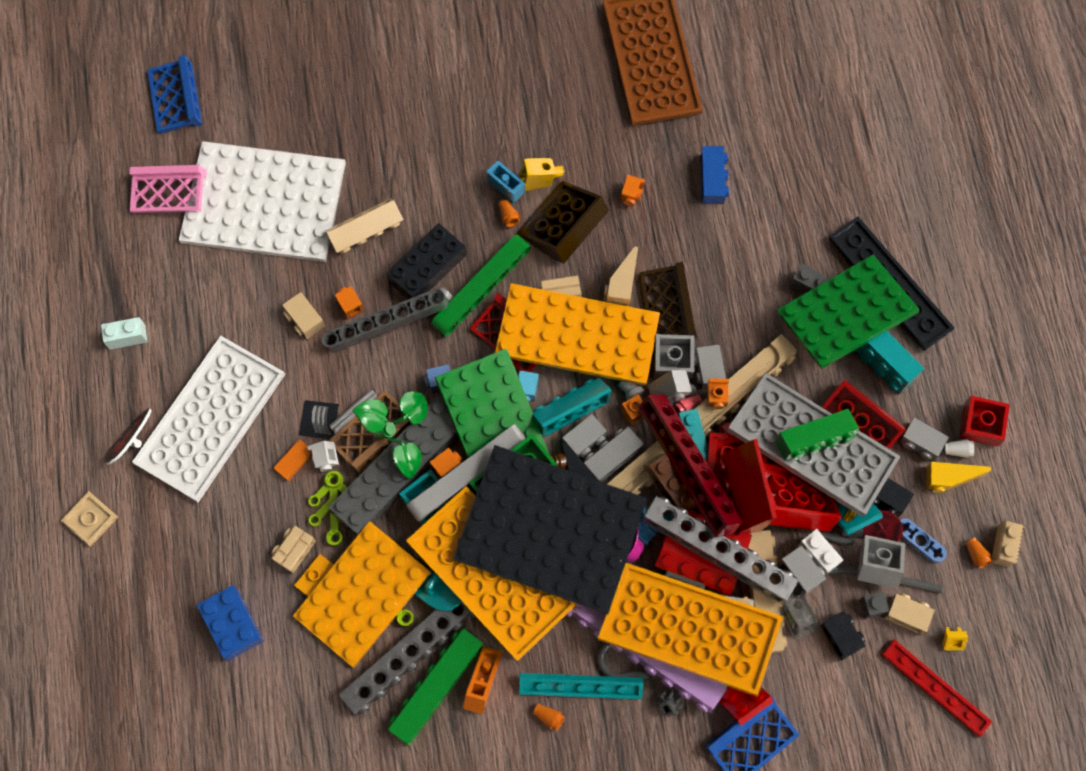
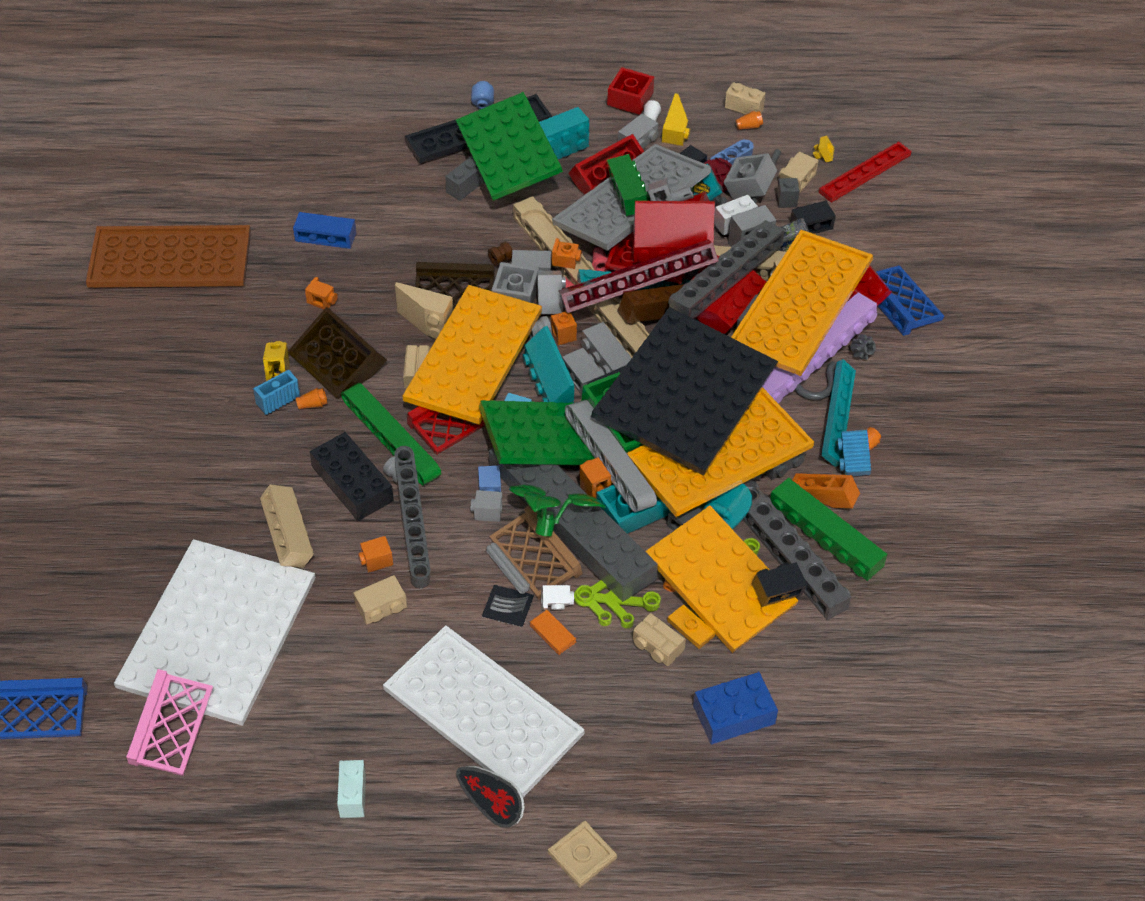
camera: 80 degrees left, 20 degrees down
none -> medium blue head [471,81,494,109]
none -> light grey brick [471,490,503,522]
none -> reddish brown wheel [488,241,513,266]
none -> light grey brick [648,178,694,201]
none -> black brick [752,562,808,607]
none -> dark azure brick [838,430,871,476]

